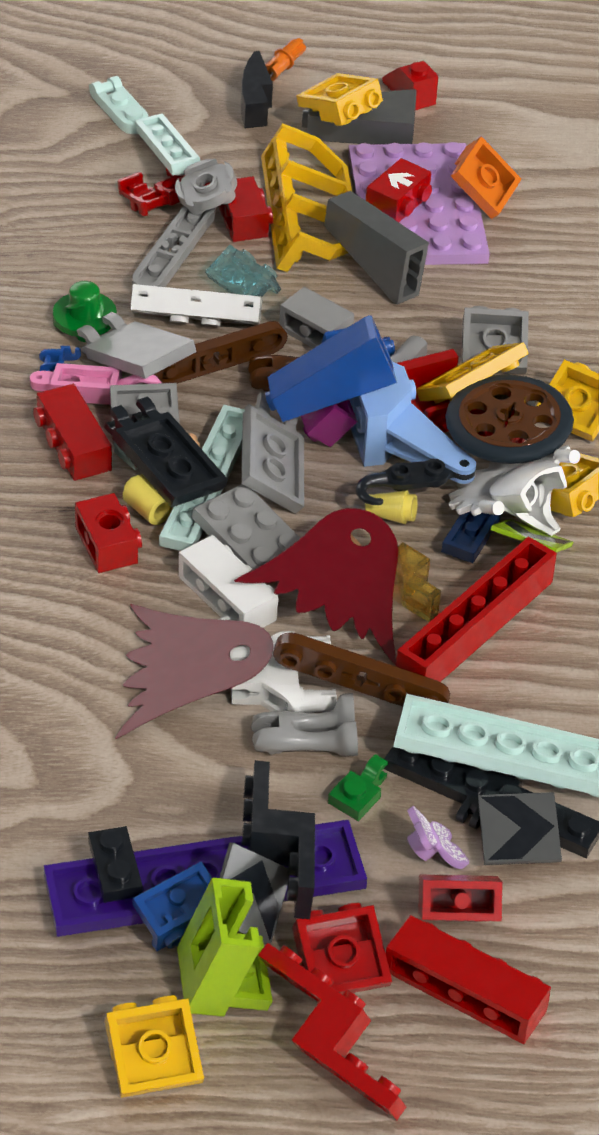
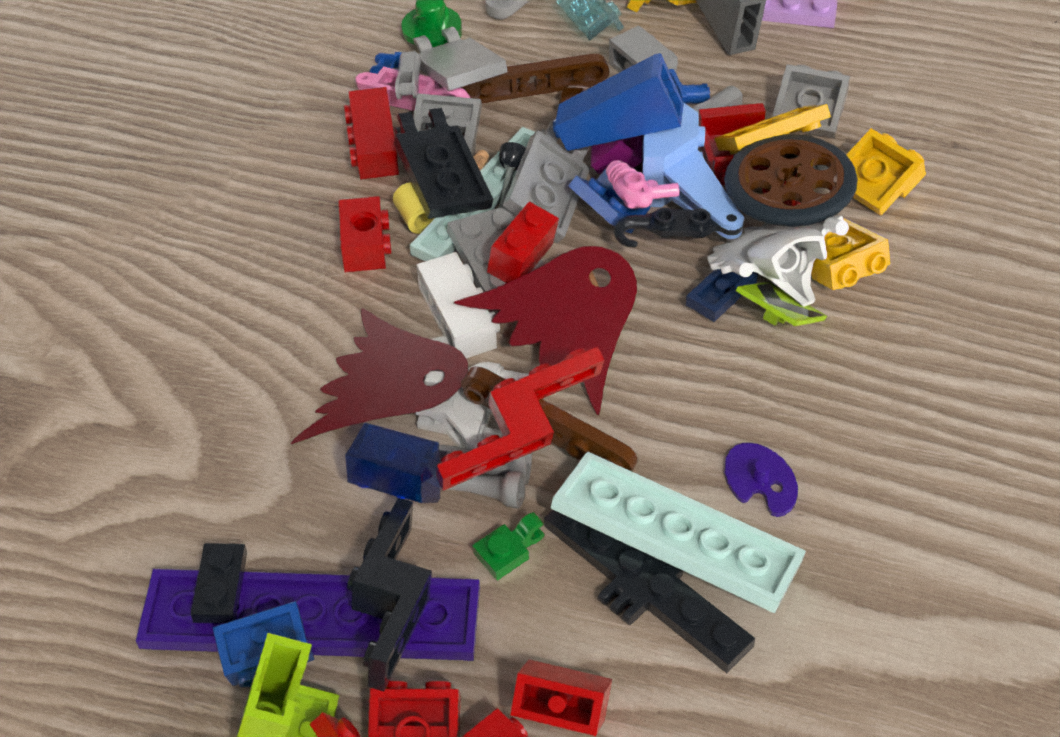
camera: 20 degrees right, 5 degrees up
white piece [131,284,262,327] -> none
dark grey piece [219,843,291,945] -> none
light yellow cone [365,490,418,524] -> none
red brick [396,536,557,682] -> none
clear yellow slope [396,542,441,622] -> none
lavender animal [407,806,469,869] -> none
dark grey piece [478,792,562,865] -> none
none -> clear blue slope [345,423,440,503]
none -> light grey bar [395,51,421,99]
none -> red bracket [436,347,605,491]
none -> red brick [487,201,559,283]
none -> black hinge [499,142,526,208]
none -> blue bracket [569,169,650,234]
none -> bright pink piece [606,160,680,209]
none -> dark purple piece [725,443,798,517]

